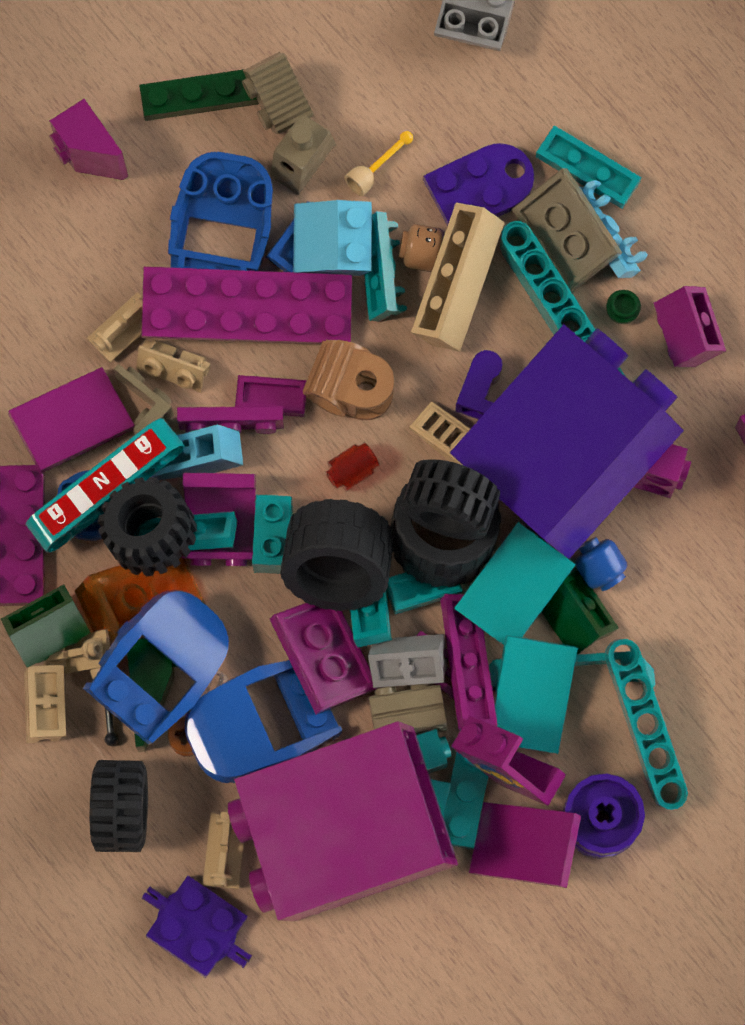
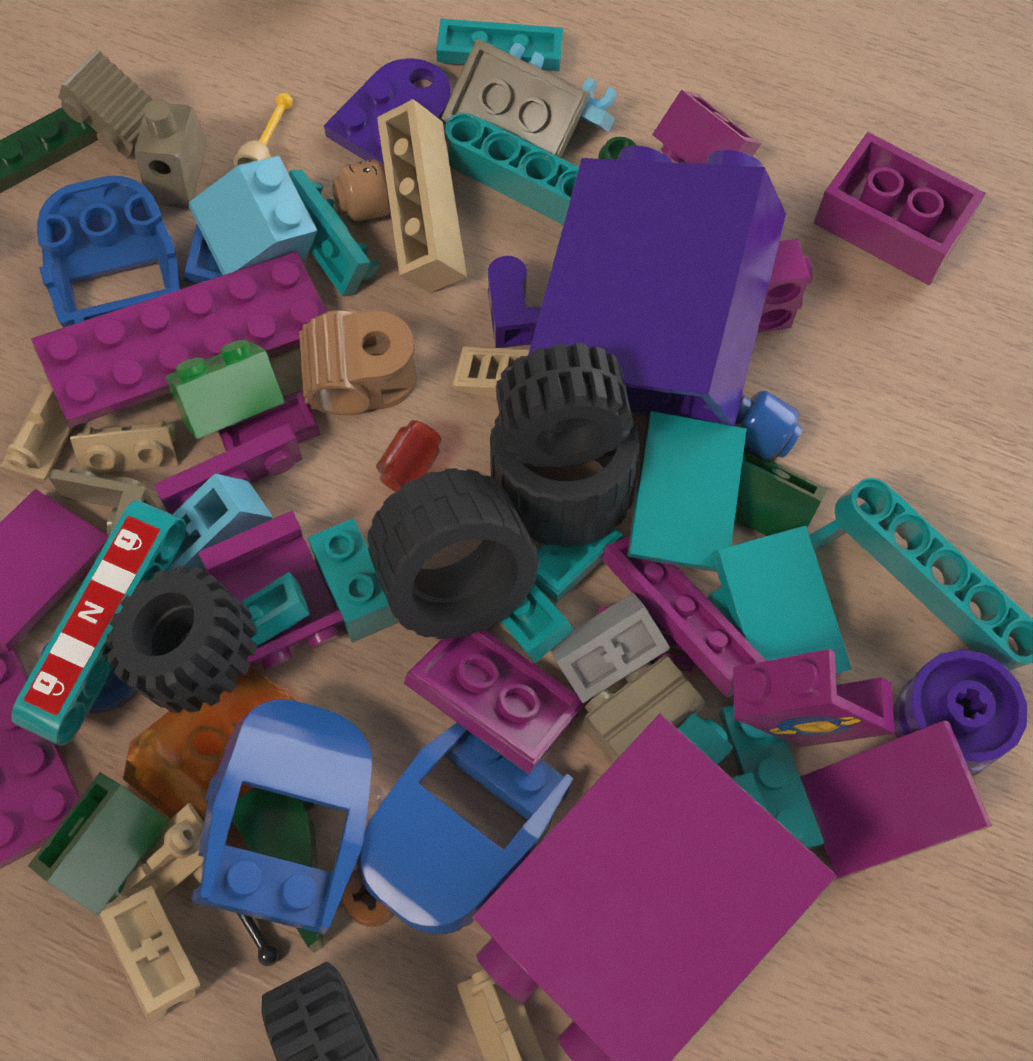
camera: 30 degrees left, 10 degrees down
none -> green brick [165,340,285,439]

